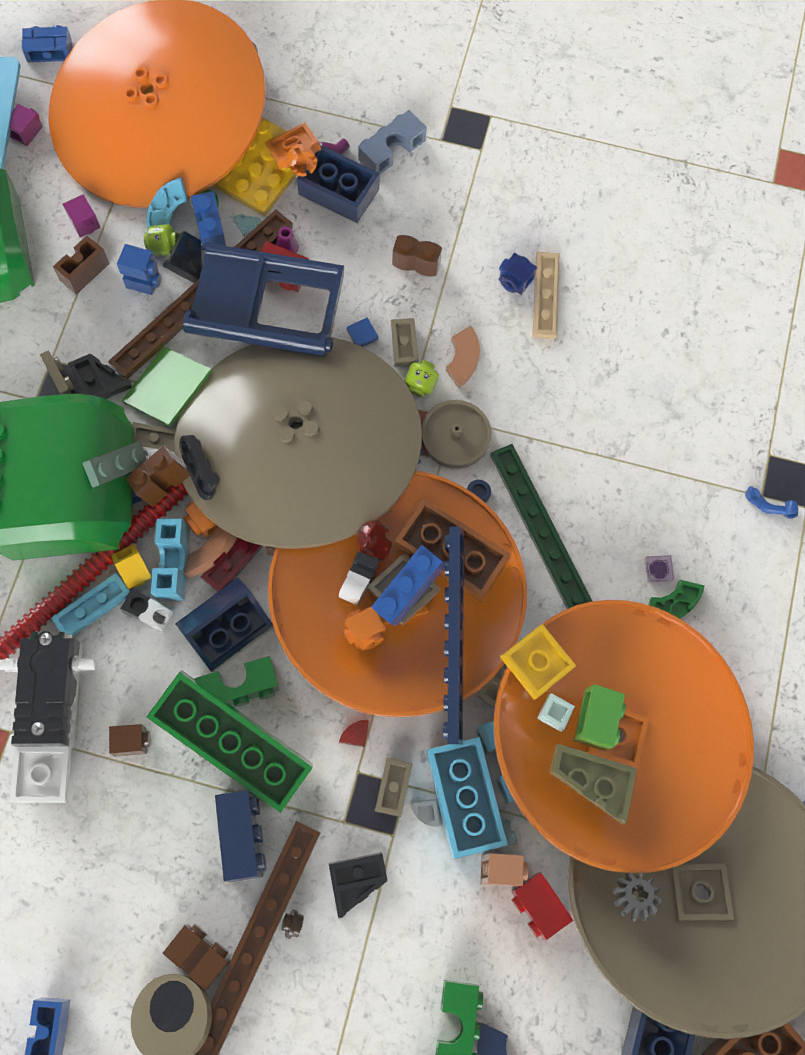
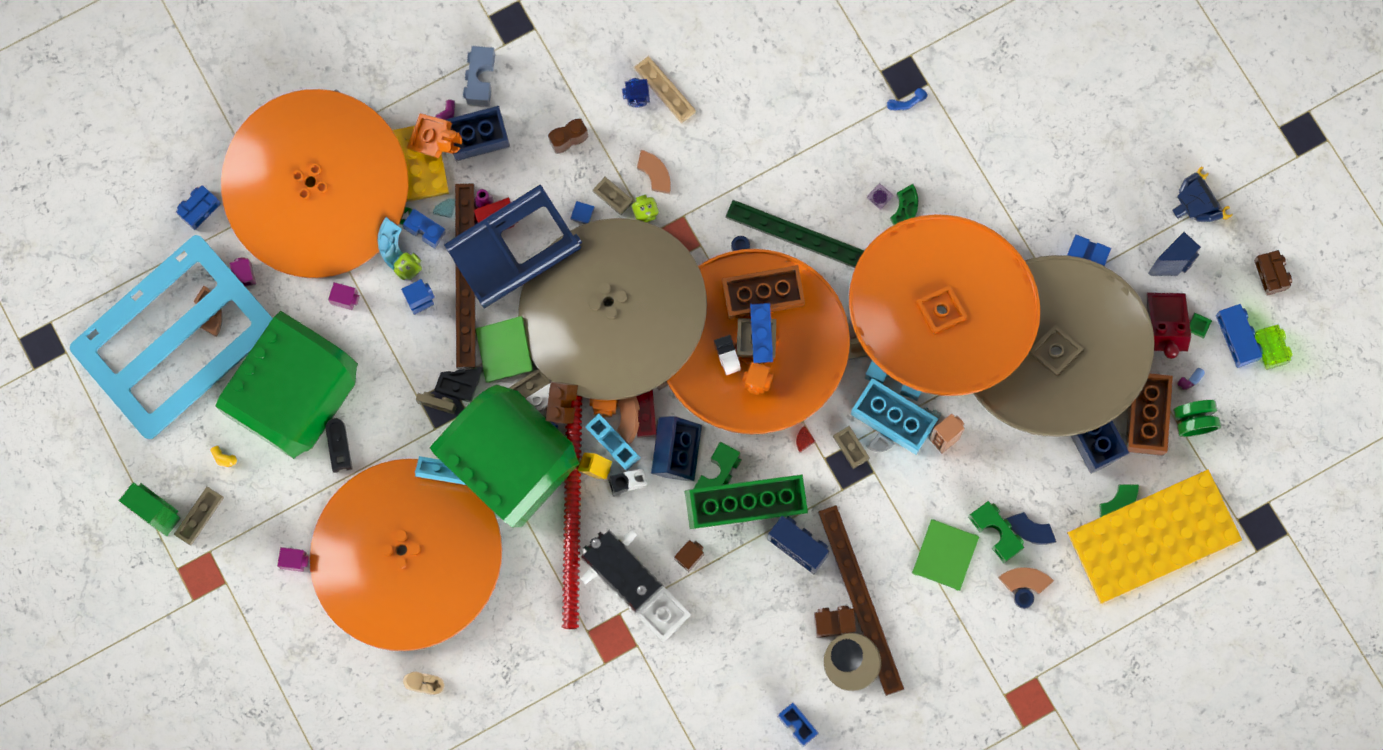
camera: 35 degrees left, 5 degrees up
medium azure plate [51,573,130,637] -> none
reddish brown brick [53,235,110,295] -> none
sand green plate [83,441,147,487] -> none
black wing [163,231,202,283] -> none
black plate [179,435,220,500] -> none
dark brown plate [281,909,304,939] -> none
black wing [329,852,388,918] -> none
clear red hair [356,520,392,561] -> none
dark tan piece [422,400,491,468] -> none
dark blue plate [443,527,464,745] -> none
yellow tile [500,624,576,700] -> none
red brick [511,872,574,940] -> none
light aqua tile [537,693,575,732] -> none
olive wing [549,744,637,824] -> none
bright green brick [574,684,626,751] -> none
dark grey gear [613,871,662,922] -> none
none -> bright green piece [912,519,979,591]

